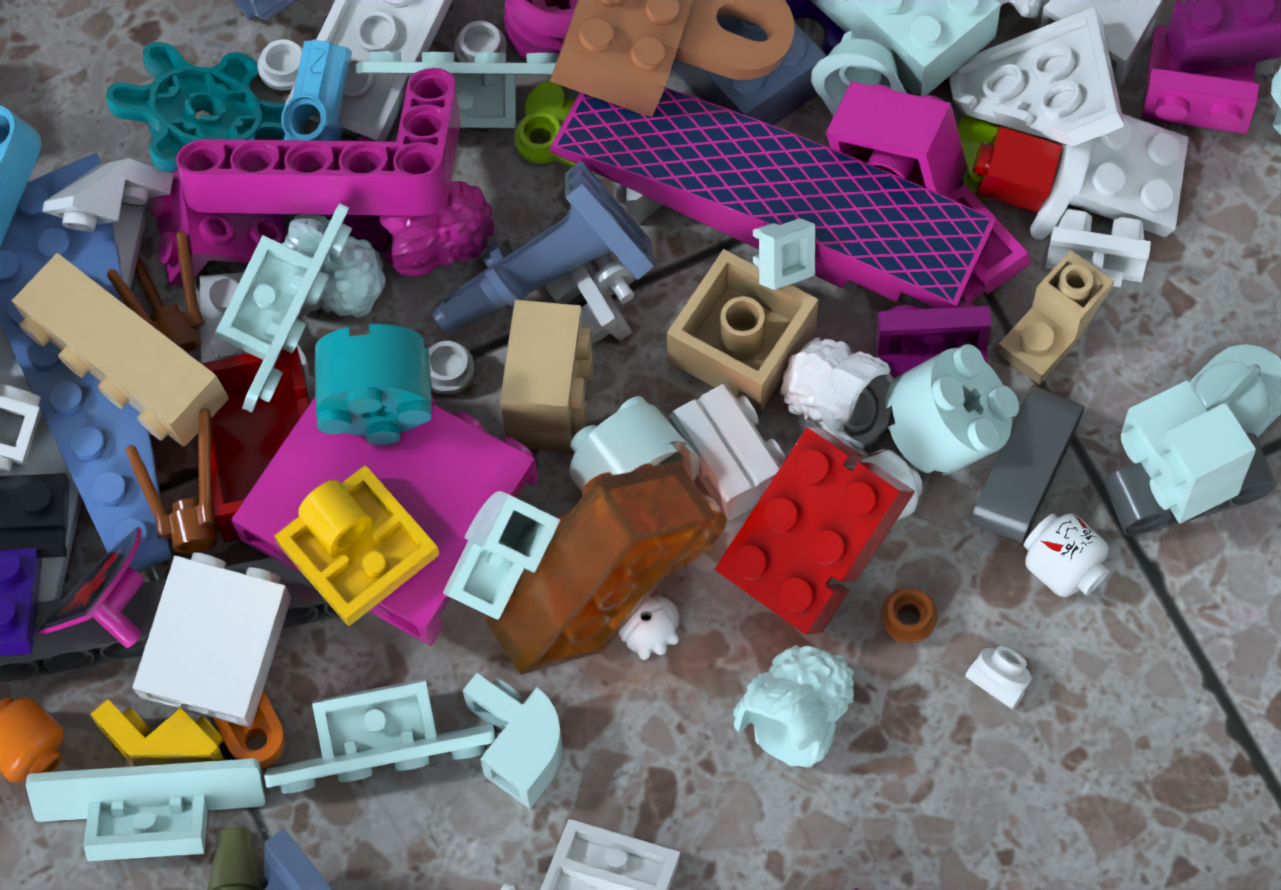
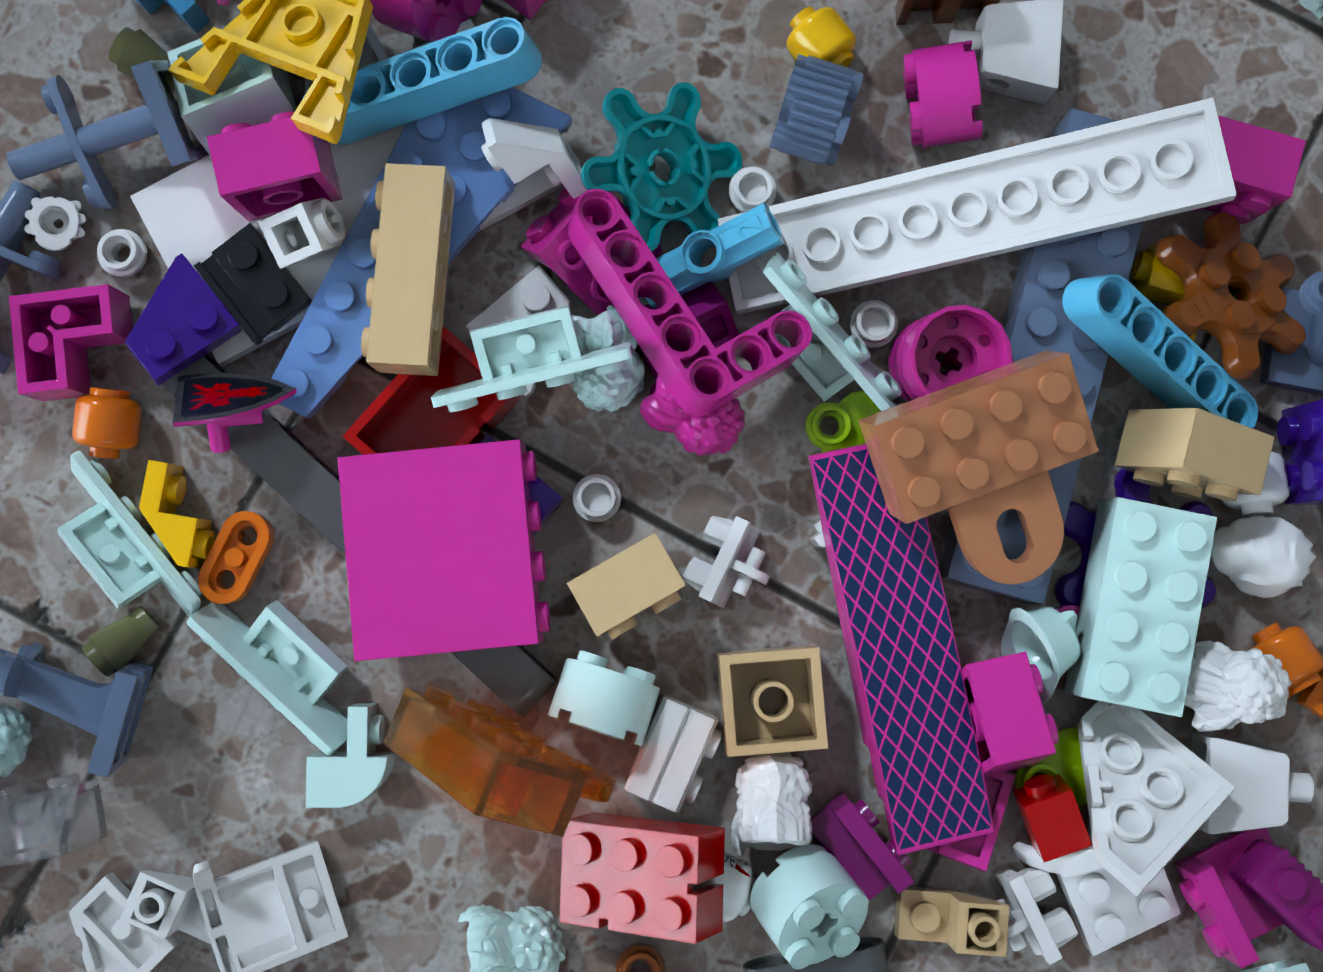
camera: 45 degrees right, 20 degrees up
dark orange plant [107,231,205,353] -> none
dark orange plant [126,408,218,553] -> none
white brick [132,553,291,728] -> none
yellow plate [274,465,440,627] -> none
teal brick [315,324,432,445] -> none
sand blue piece [431,160,654,336] -> none
light aqua brick [443,491,560,620] -> none
light aqua tile [753,218,815,290] -> none

